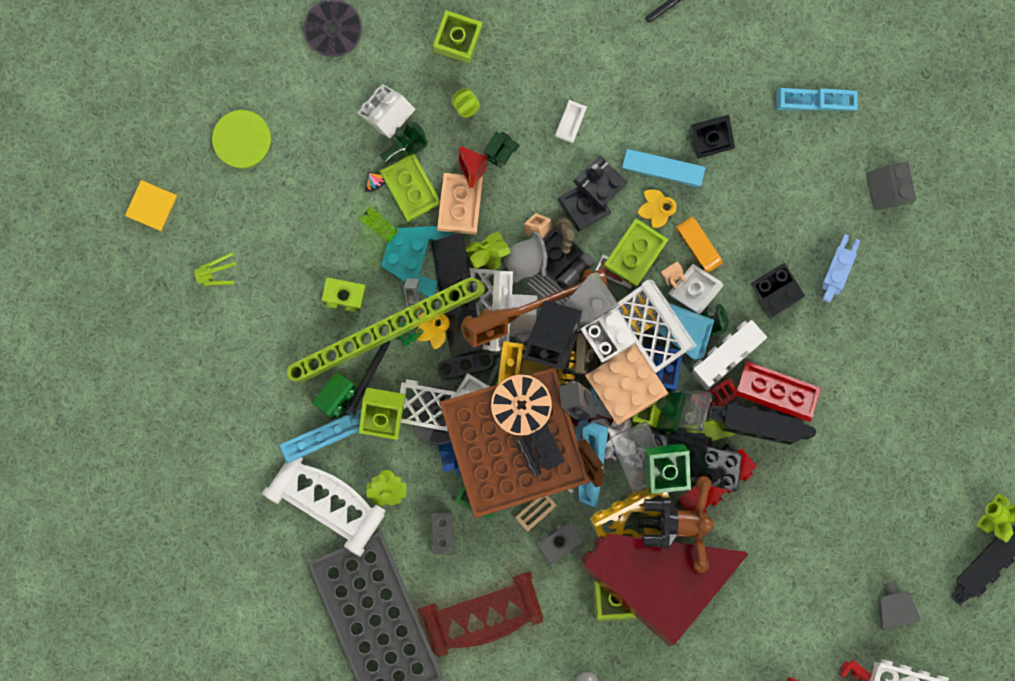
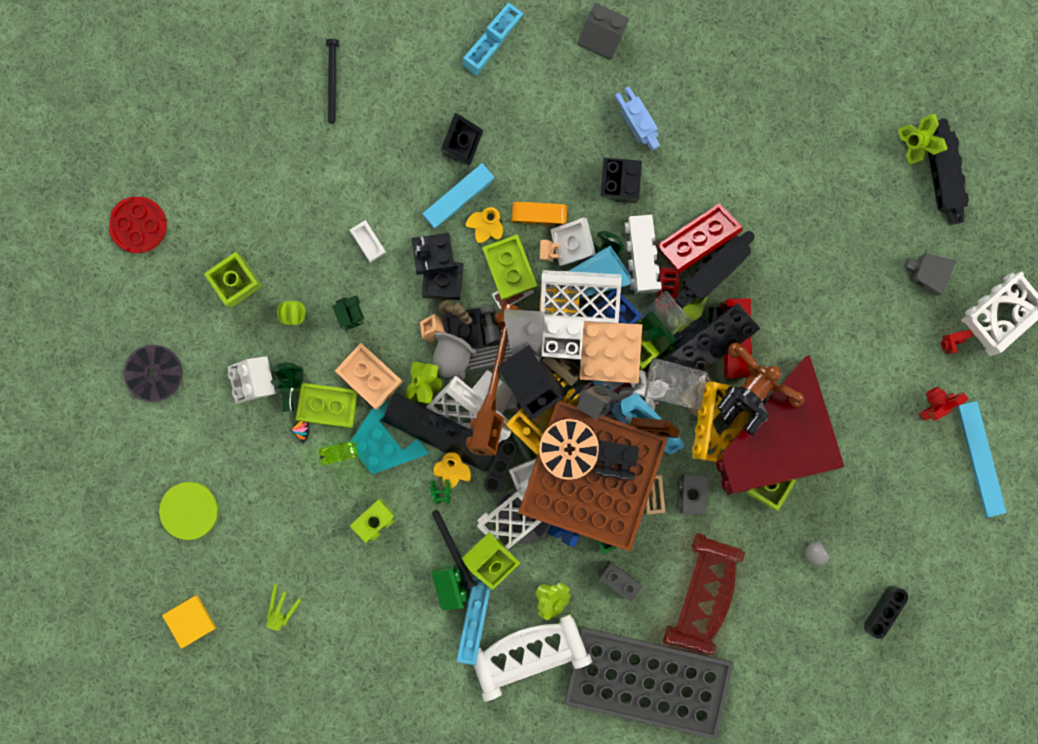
camera: 60 degrees left, 5 degrees up
lime beam [287,278,485,382] -> none
light grey piece [404,278,419,307] -> none
red slope [458,147,487,188] -> none
green brick [644,444,691,494] -> none

